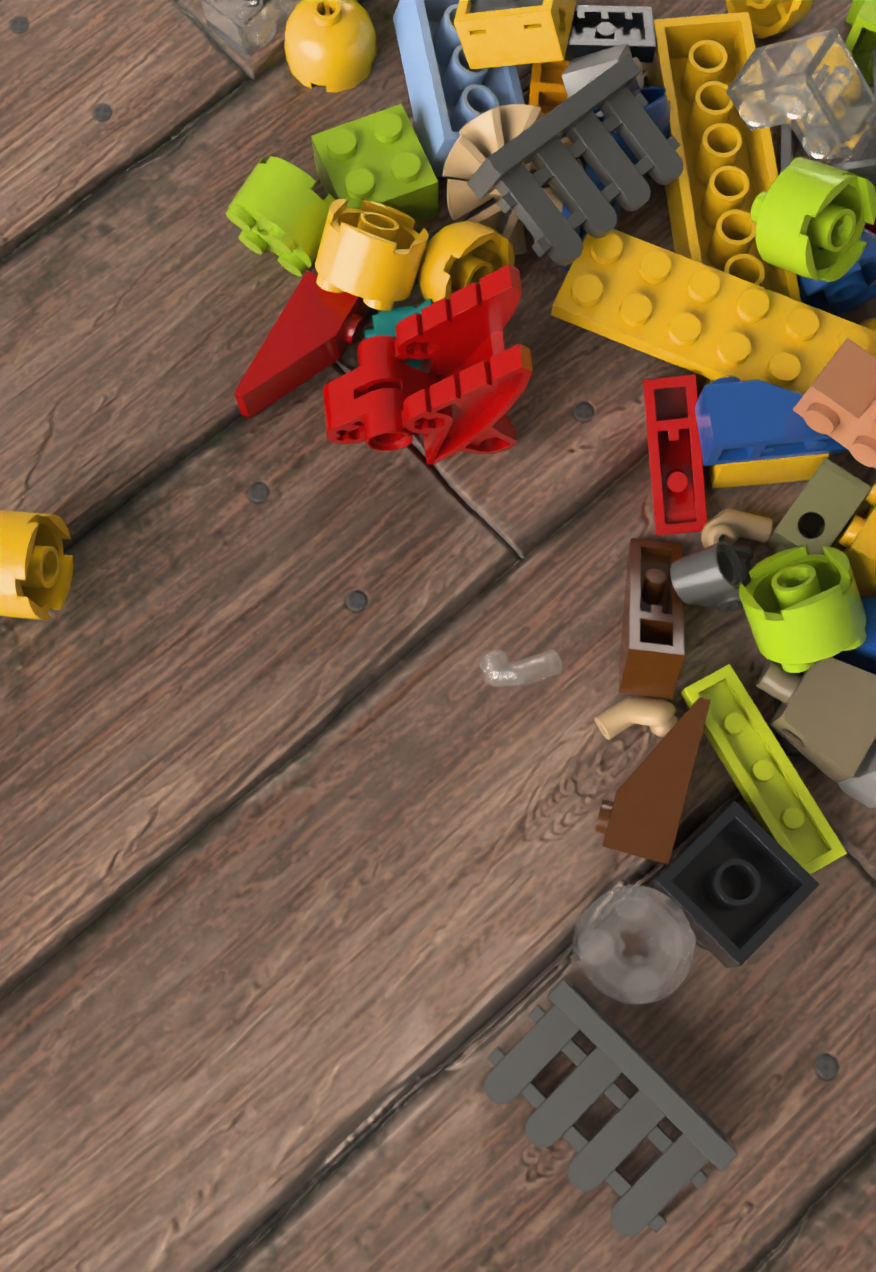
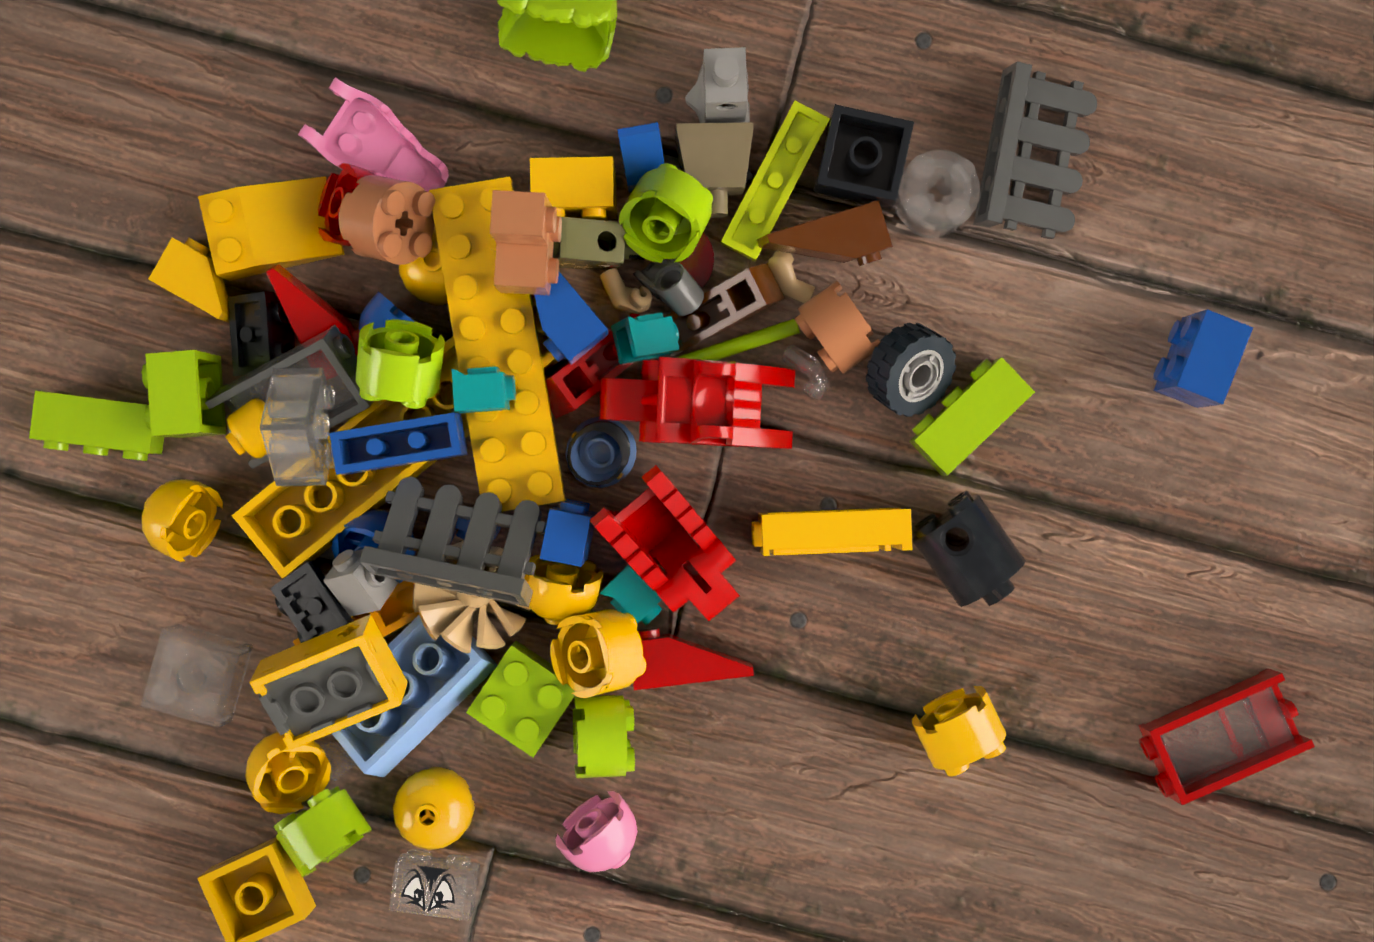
camera: 125 degrees left, 15 degrees up
none -> blue brick [329,412,468,475]
none -> teal window [452,367,516,413]
none -> blue brick [540,499,597,567]
none -> bright pink cylinder [555,791,638,872]
none -> medium blue piece [565,417,637,488]
none -> red piece [600,357,795,449]
none -> teal window [611,312,679,365]
none -> lime bar [675,319,800,361]
none -> dark red tile [679,232,714,289]
none -> yellow door [751,507,913,556]
none -> nougat brick [794,281,880,374]
none -> black wheel [866,323,956,417]
none -> lime brick [909,357,1035,476]
none -> black cylinder [912,490,1026,607]
none -> blue brick [1153,309,1254,408]

